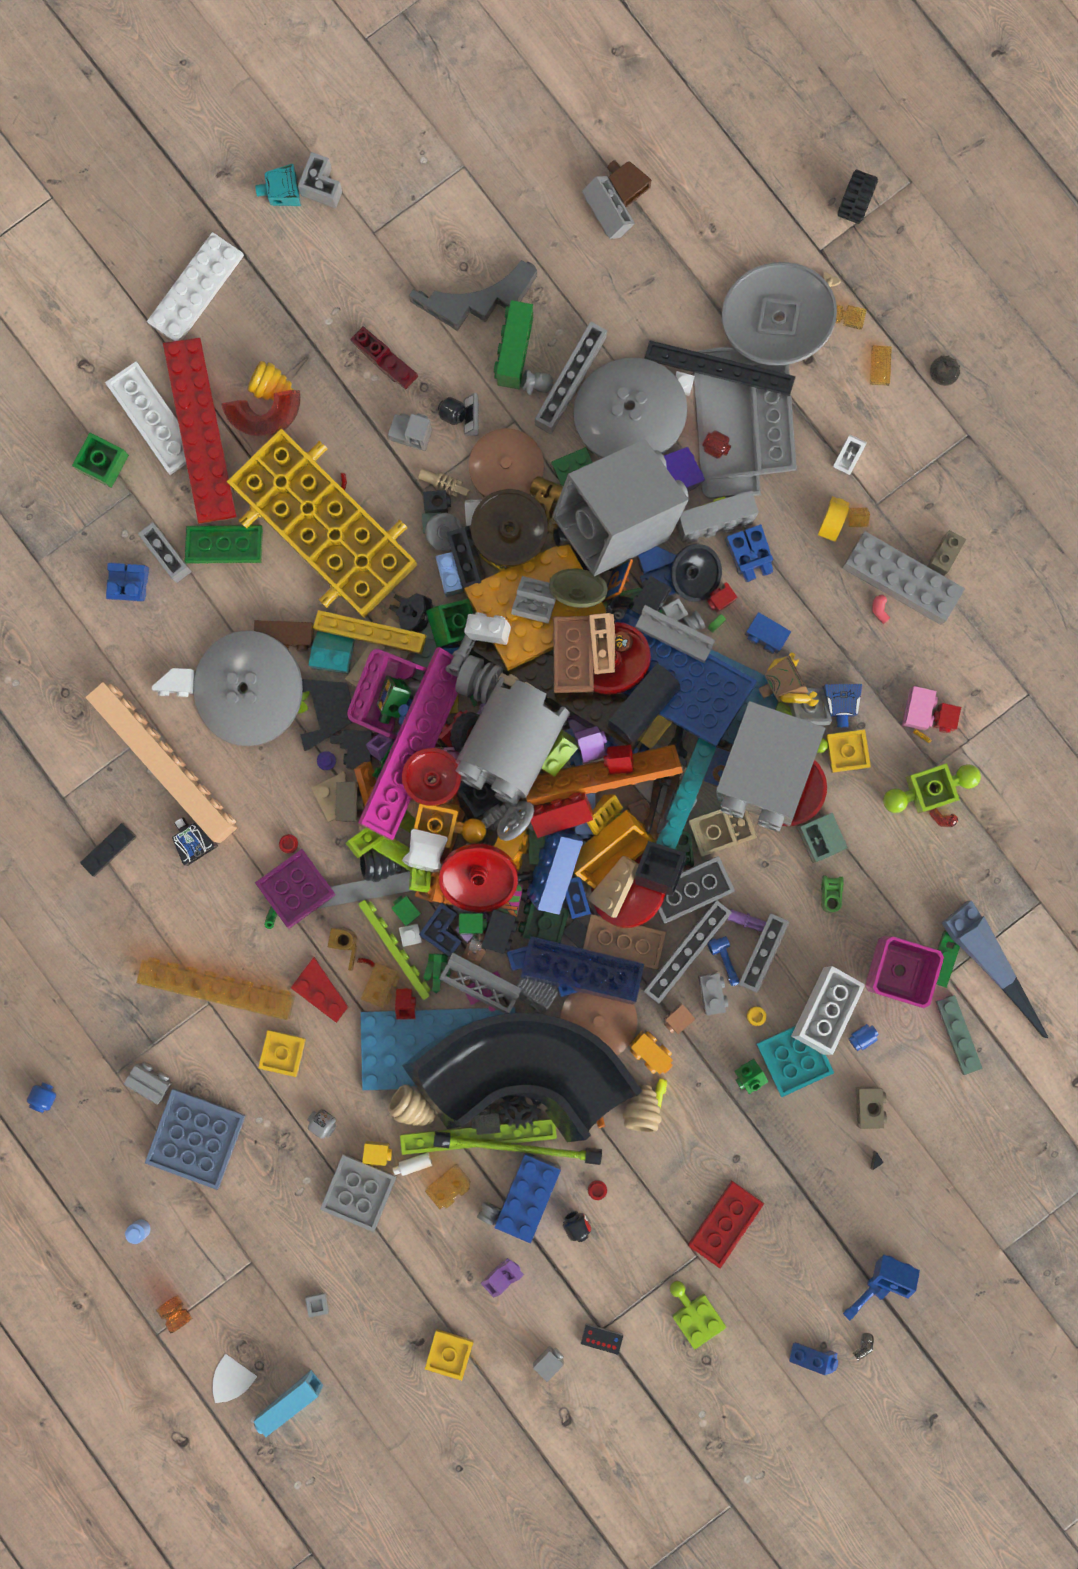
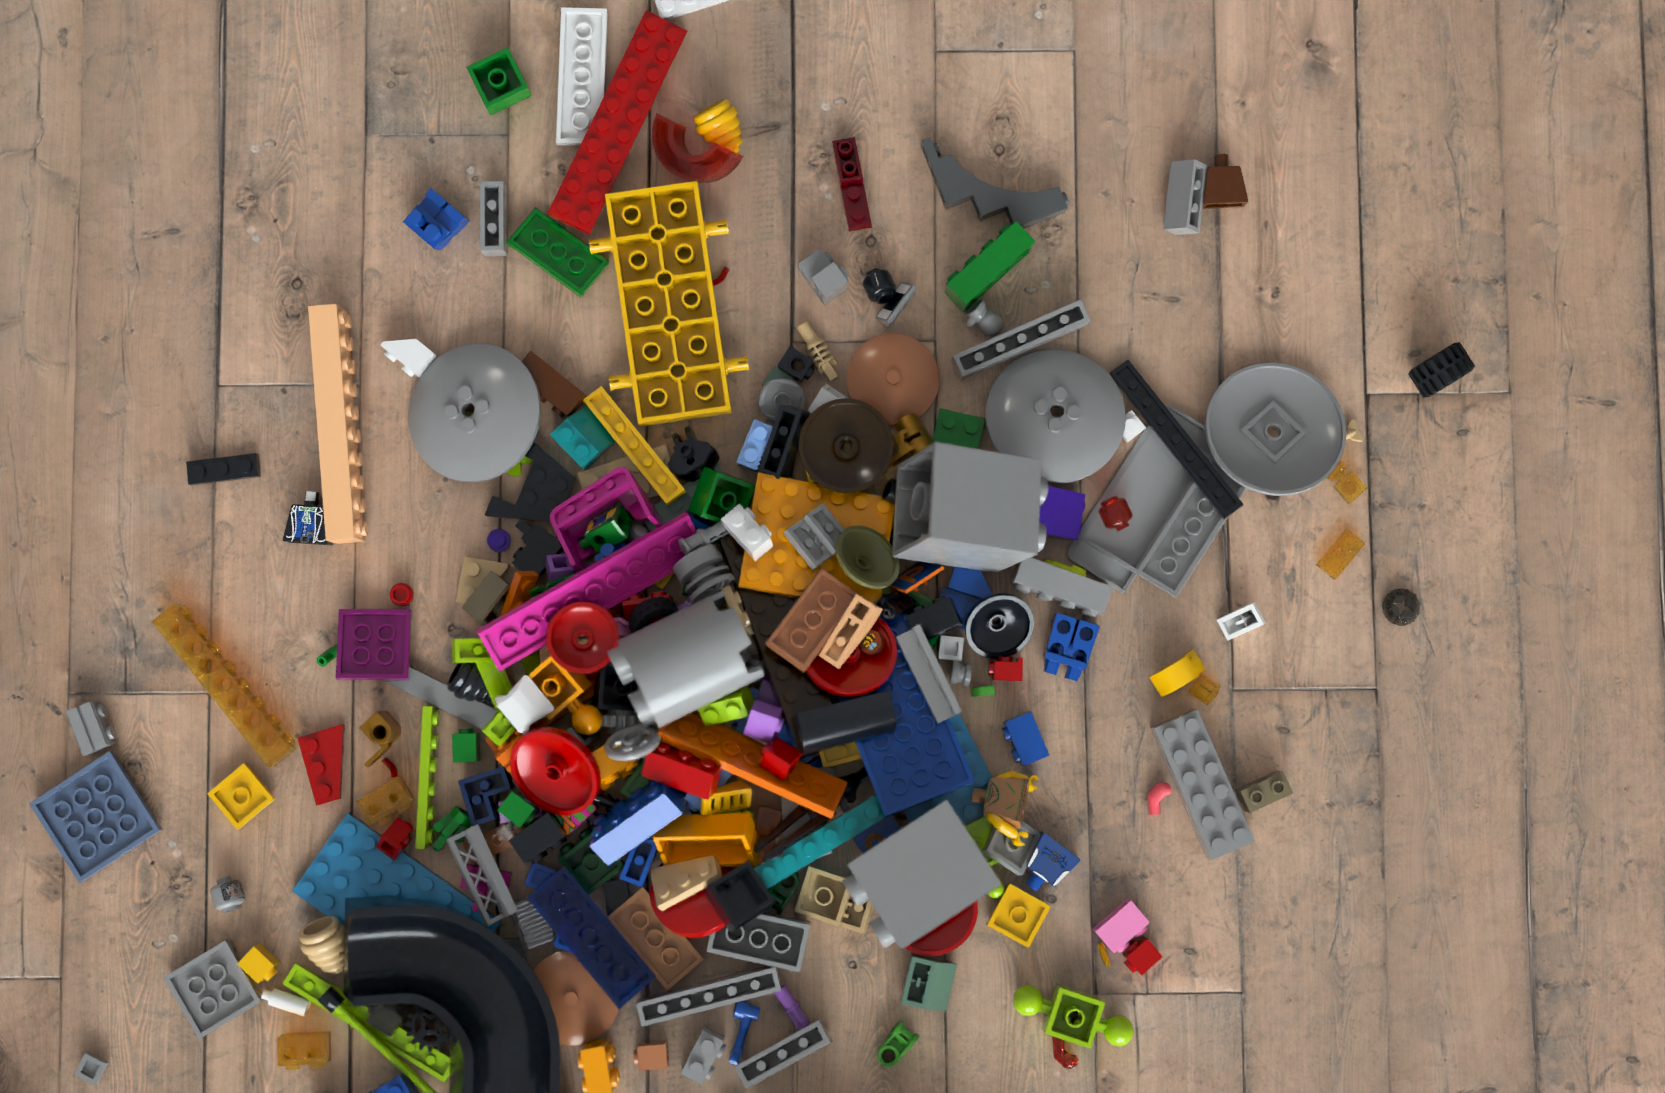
camera: 30 degrees right, 0 degrees up
white plate [399,924,422,947] -> none

